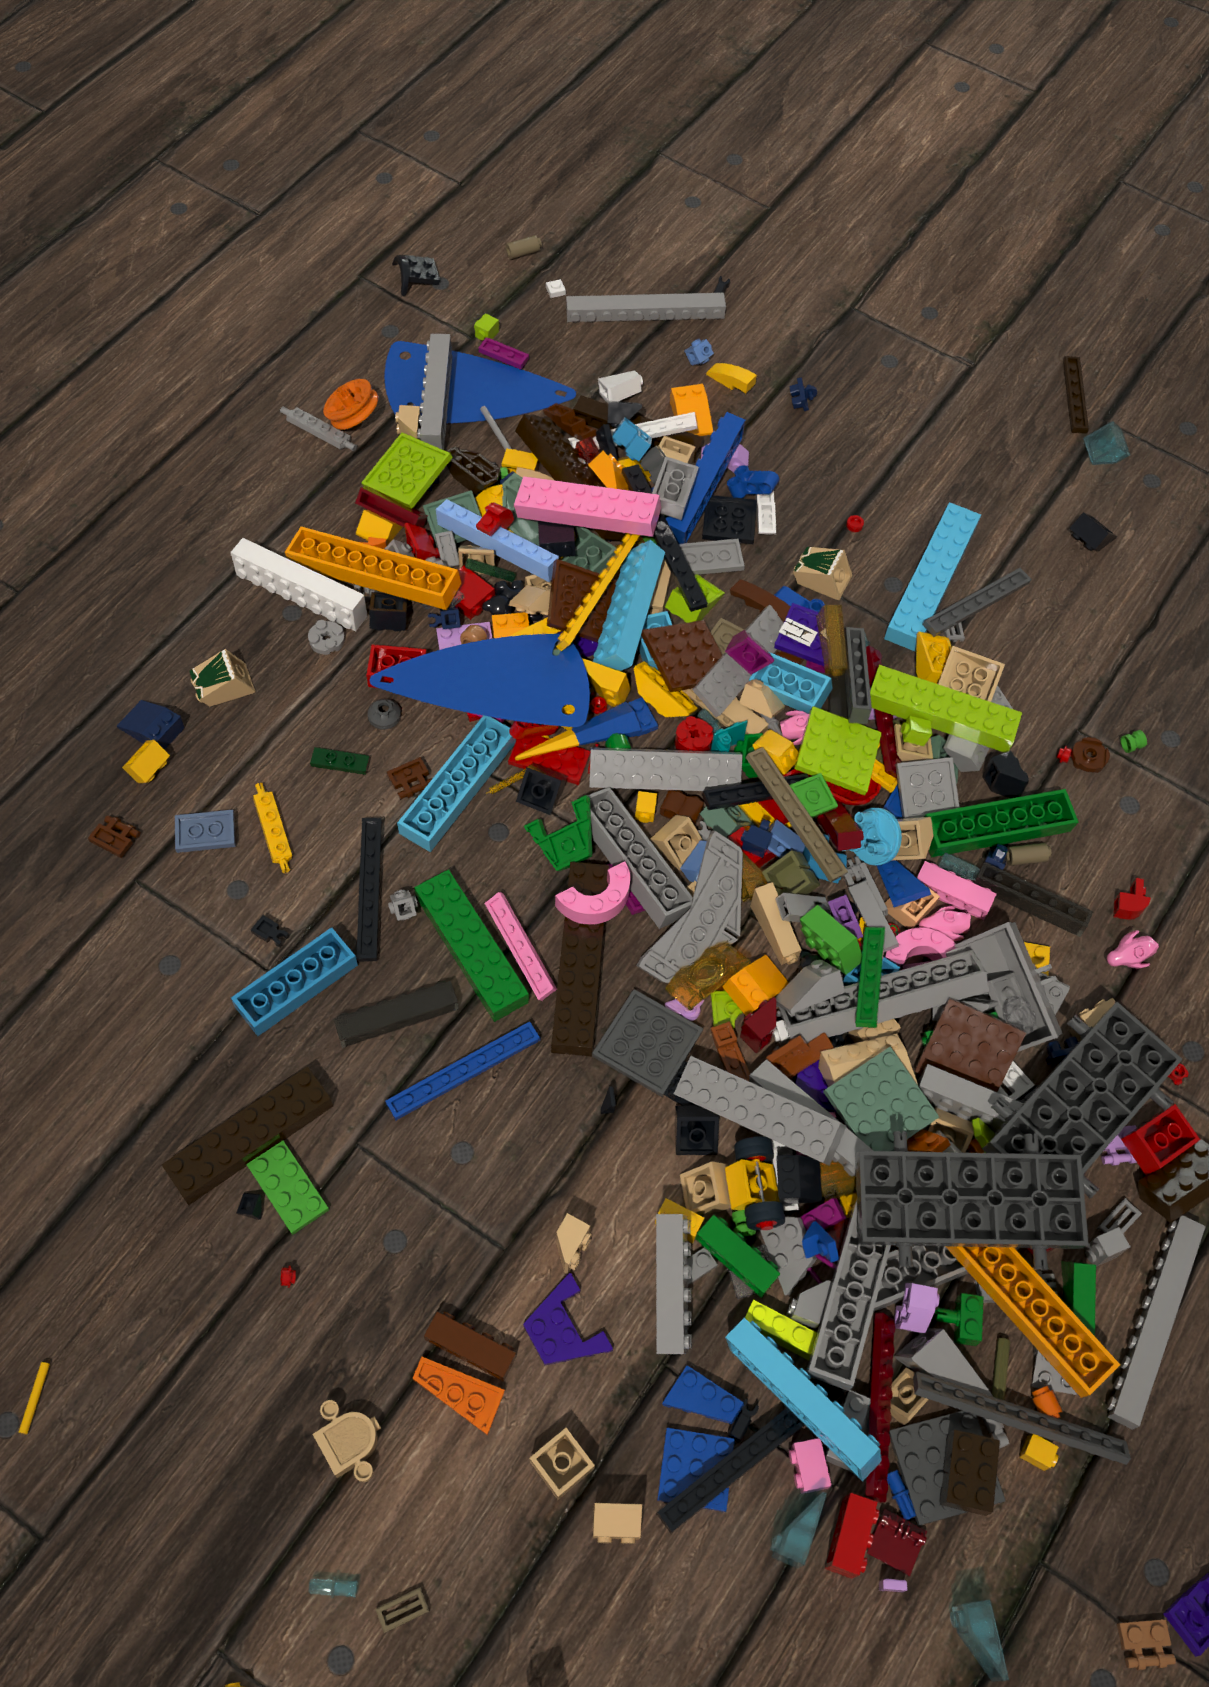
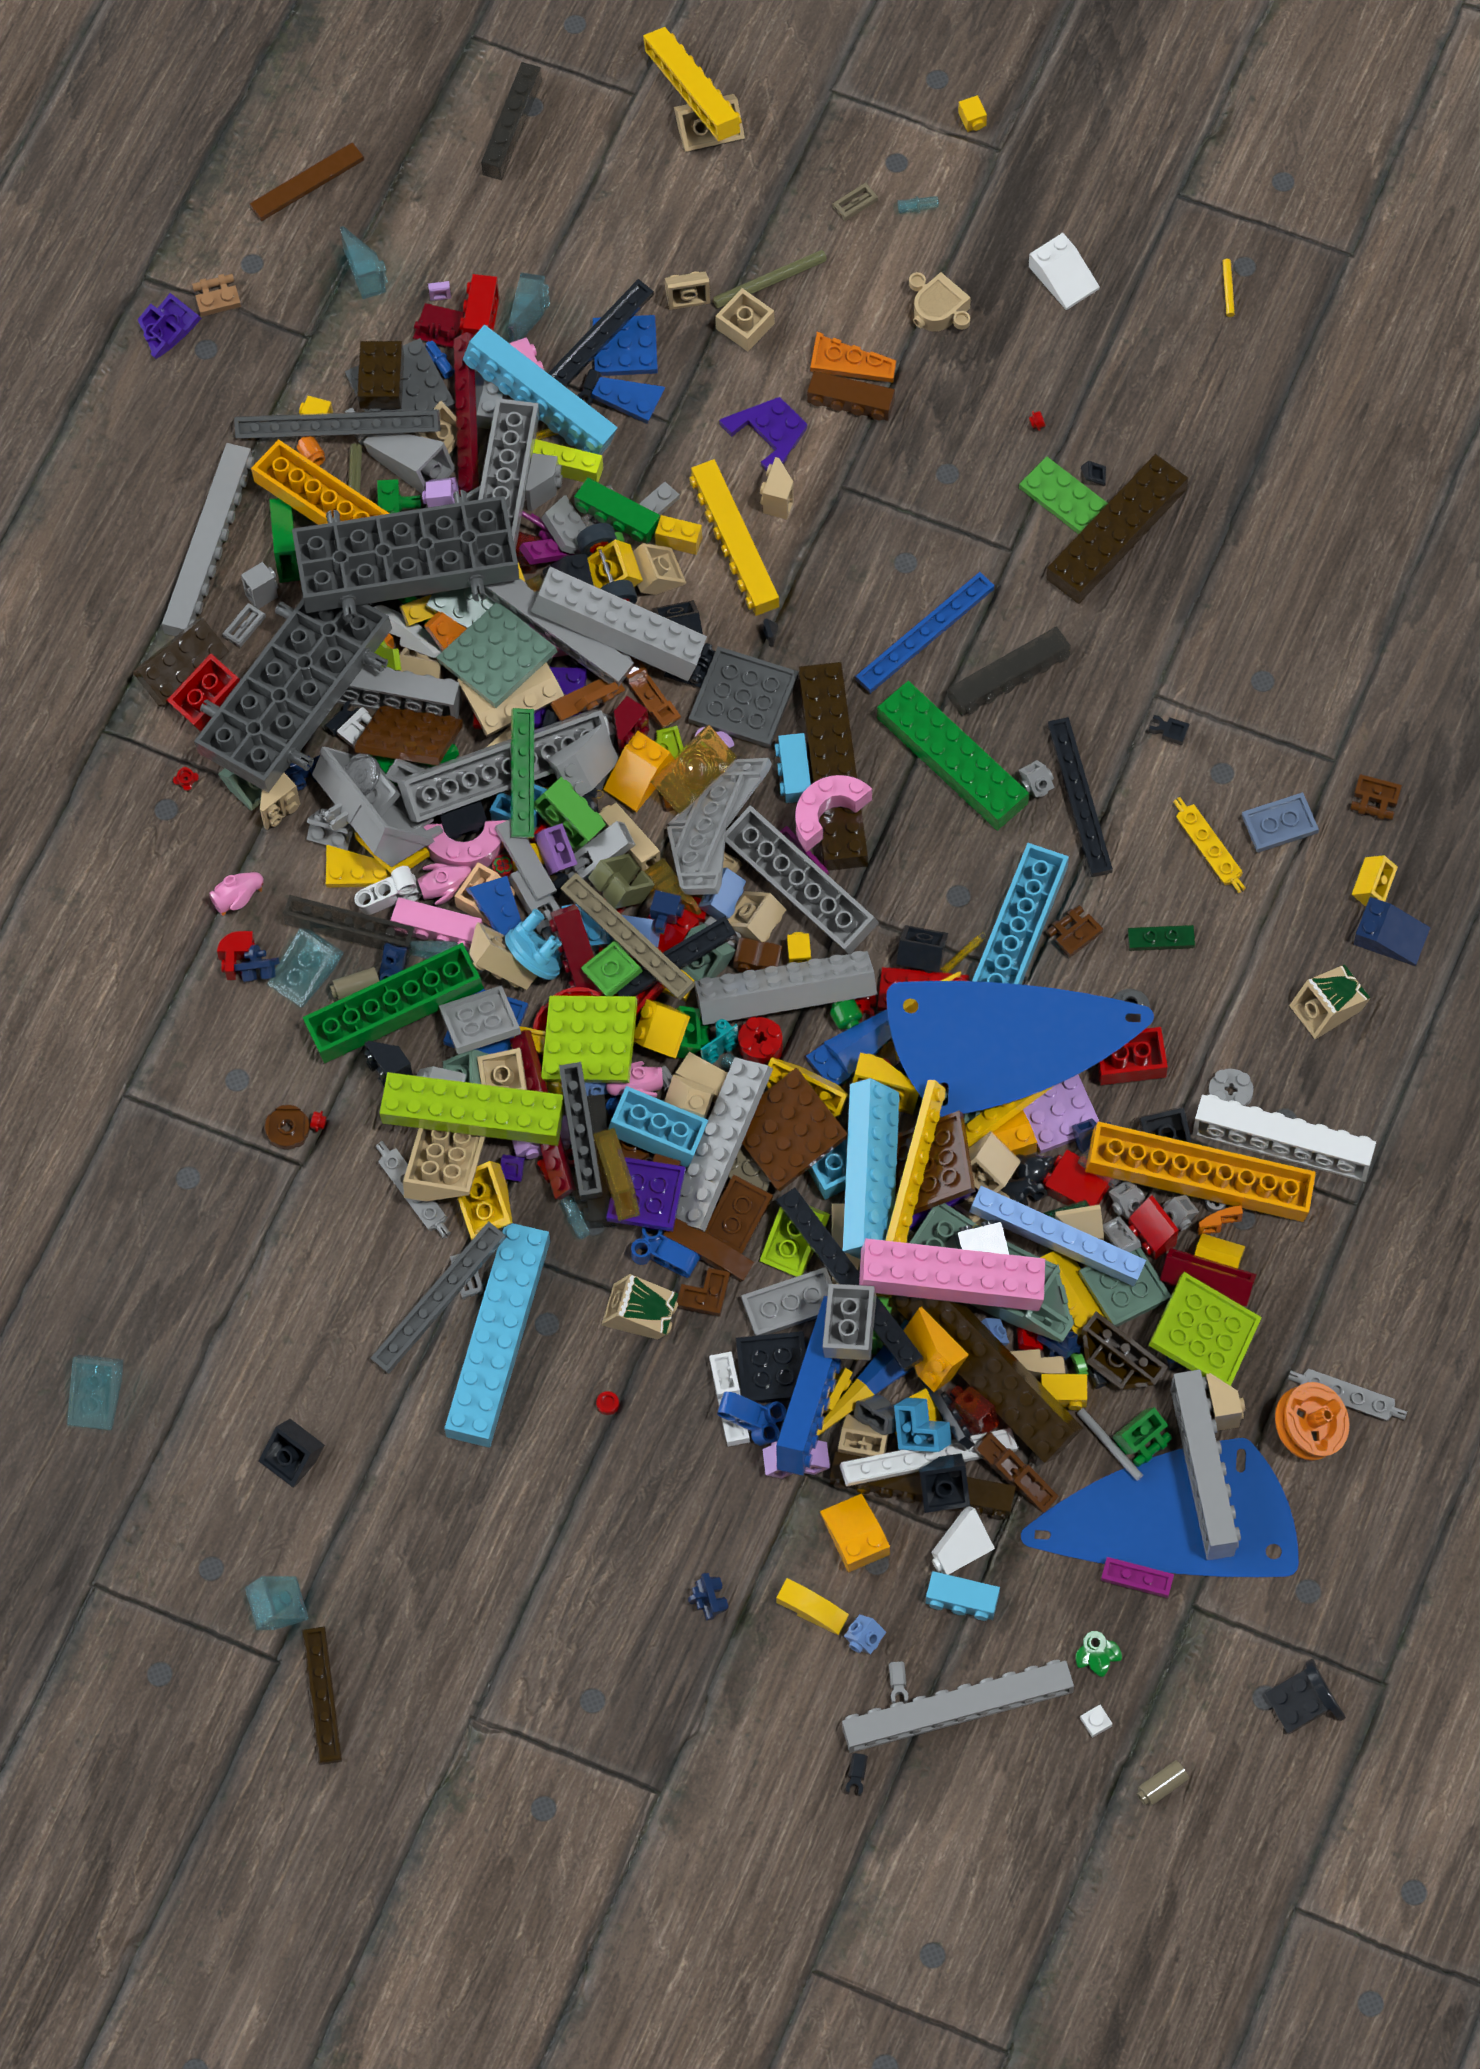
camera: 175 degrees right, 5 degrees up
dark azure brick [231,927,358,1036] -> none
medium nougat head [460,624,487,644] -> none
lime brick [474,313,499,341] -> none
red brick [476,502,514,536] -> none
bright pink plate [485,892,557,1001] -> none
green wing [524,795,592,872] -> none
light grey brick [656,1214,692,1354] -> none
magenta slope [725,630,774,675] -> none
white sticker [779,618,818,647] -> none
blue slope [802,1221,839,1263] -> none
lime brick [901,716,932,746] -> none
bright green wheel [1121,730,1147,753] -> none
none -> dark blue hips [234,945,280,982]
none -> clear light blue slope [267,928,344,1007]
none -> white piece [354,866,422,915]
none -> reddish brown plate [677,1268,730,1317]
none -> yellow brick [689,459,779,616]
none -> reddish brown plate [703,1174,774,1255]
none -> olive axle [713,250,827,308]
none -> medium azure brick [775,733,811,803]
none -> light grey bar [889,1661,908,1704]
none -> medium azure brick [926,1571,1000,1621]
none -> white slope [1029,233,1100,310]
none -> green plate [1075,1631,1122,1677]
none -> green brick [1112,1407,1172,1467]

